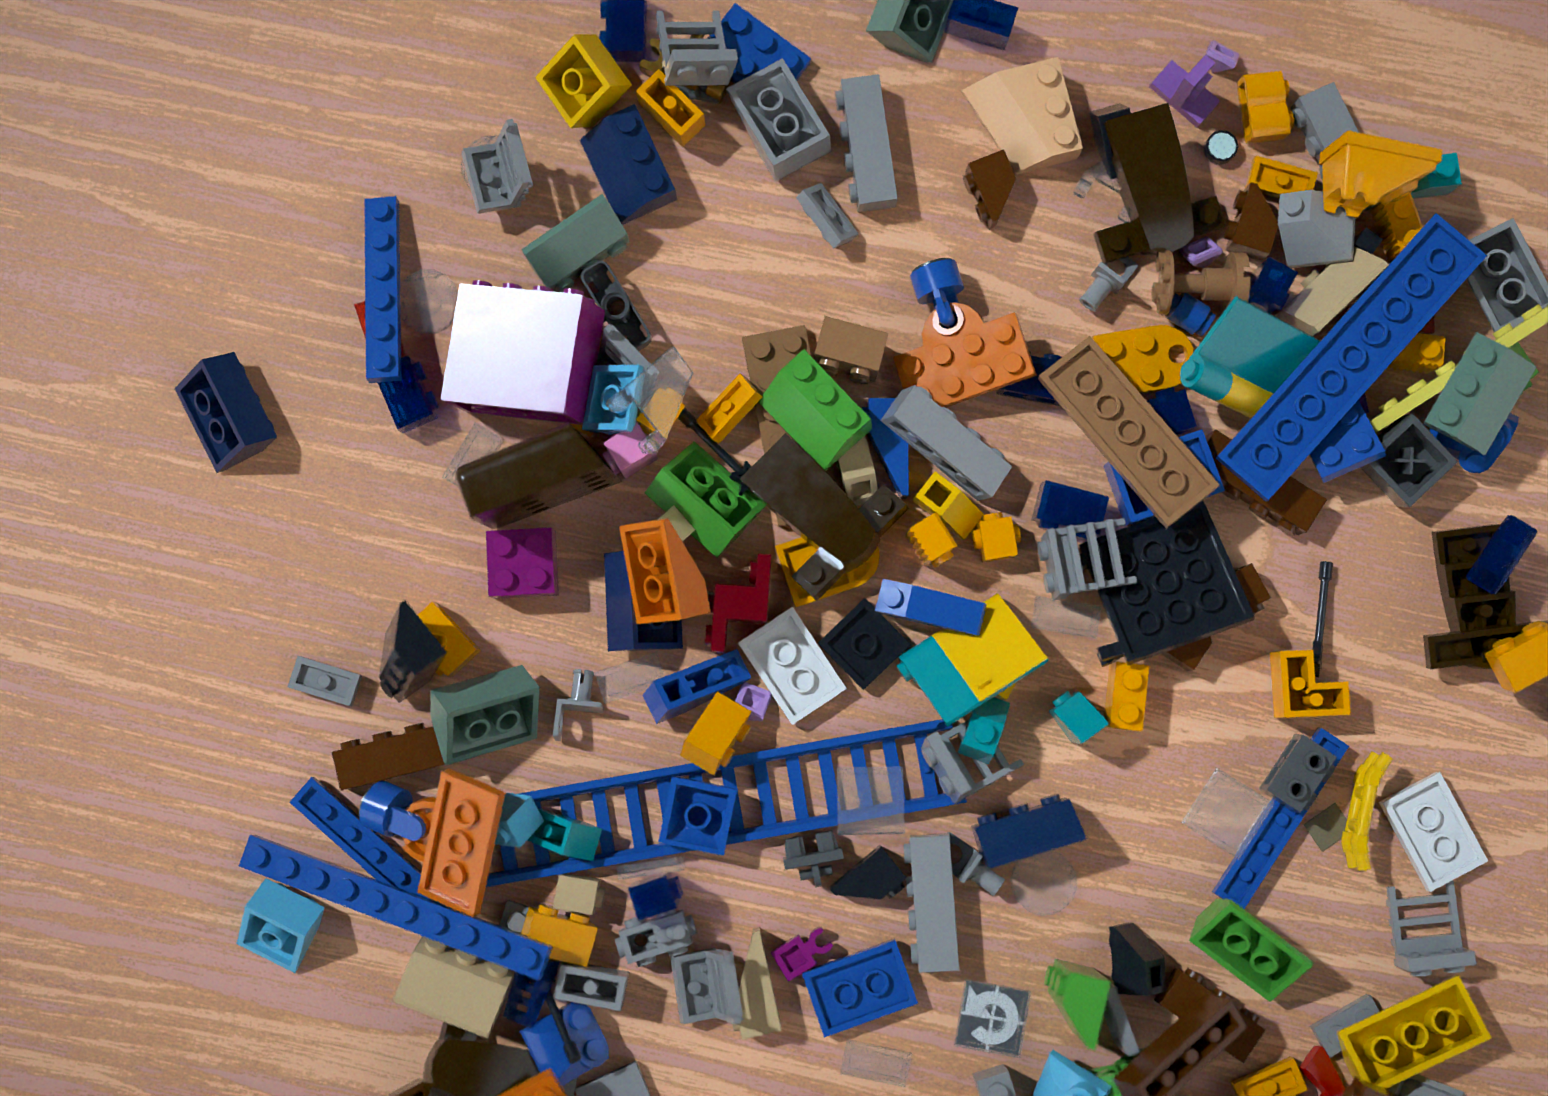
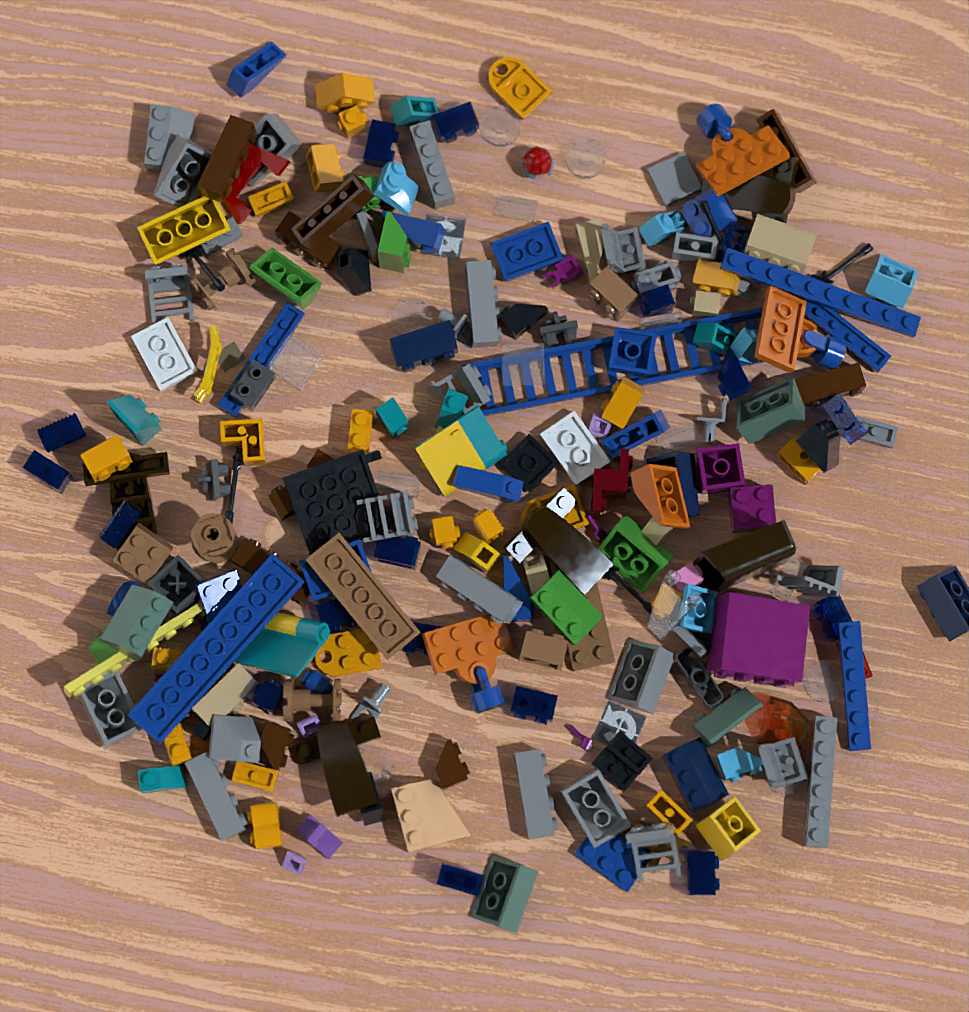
camera: 175 degrees right, 5 degrees down
light orange plate [697,373,763,444] -> none
light grey plate [796,183,859,249] -> none
tile [1204,130,1238,165] -> none
light orange piece [1319,130,1442,218] -> none
none -> teal slope [107,395,162,446]
none -> medium nougat brick [112,522,173,585]
none -> black piece [179,245,225,291]
none -> medium nougat piece [190,248,256,311]
none -> medium nougat piece [191,513,239,563]
none -> dark grey hips [195,459,231,501]
none -> blue slope [382,210,446,254]
none -> clear blue brick [510,686,558,725]
none -> magenta hand [568,725,593,751]
none -> magenta hand [586,514,608,542]
none -> medium nougat brick [588,266,638,322]
none -> clear tile [591,699,647,745]
none -> black slope [591,730,653,792]
none -> light grey slope [607,639,675,714]
none -> medium azure slope [639,210,688,246]
none -> magenta brick [695,443,746,495]
none -> medium azure slope [715,748,764,782]
none -> clear blue slope [717,348,752,401]
none -> clear orange slope [757,696,810,752]
none -> light grey plate [774,565,844,597]
none -> light grey brick [803,716,837,849]
none -> black piece [811,243,873,284]
none -> clear blue brick [822,393,868,445]

